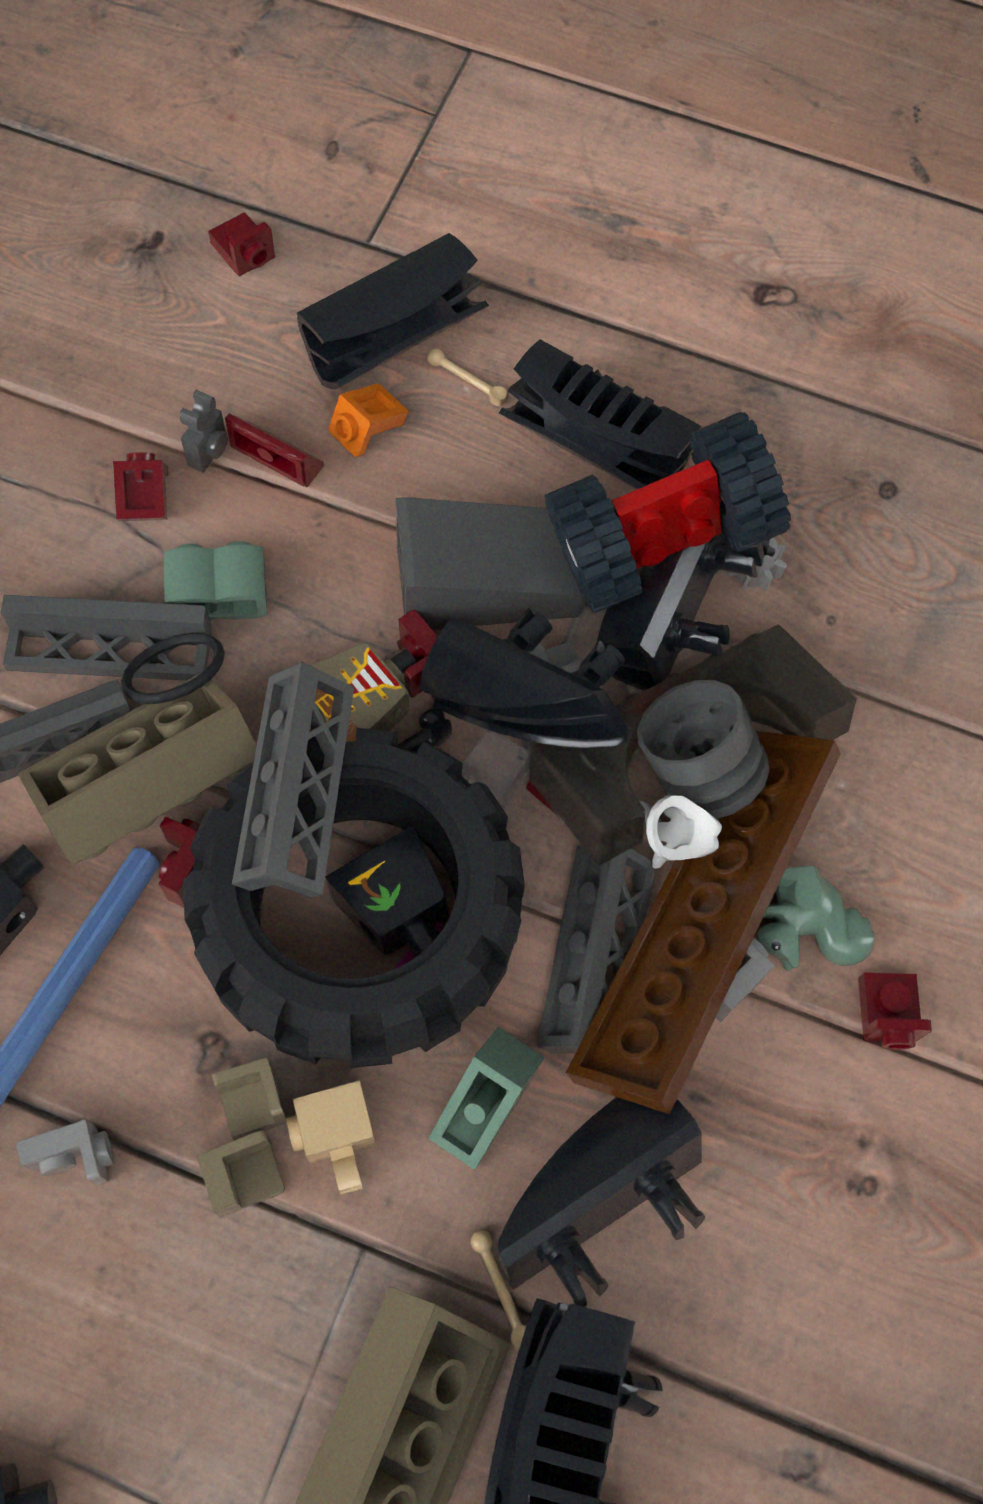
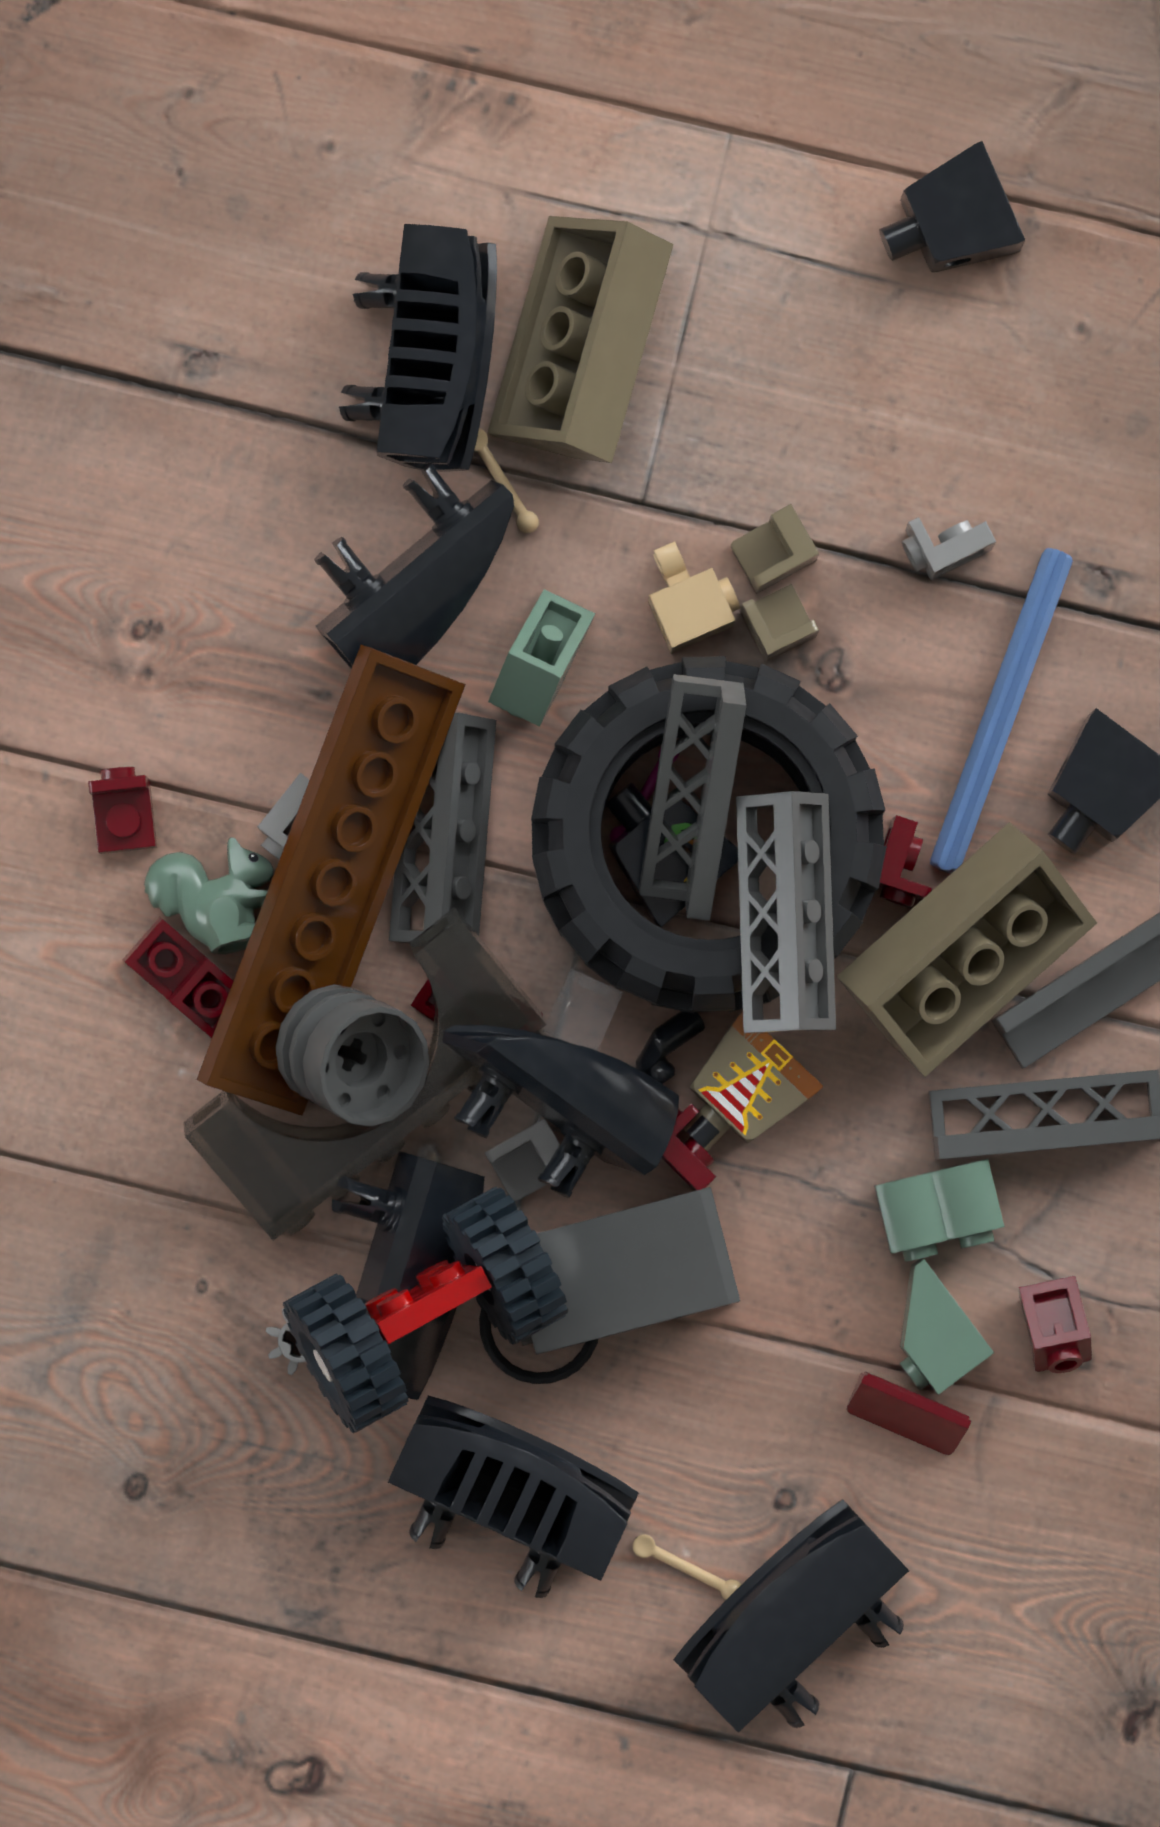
camera: 175 degrees right, 20 degrees up
black tyre [121,633,225,704] -> none
dark grey plate [180,390,228,473] -> none
dark red bracket [208,212,275,277] -> none
orange bracket [328,383,409,457] -> none
white piece [639,795,722,869] -> none
none -> dark red slope [122,917,233,1038]
none -> dark grey fence [639,674,746,920]
none -> sand green slope [899,1259,994,1395]

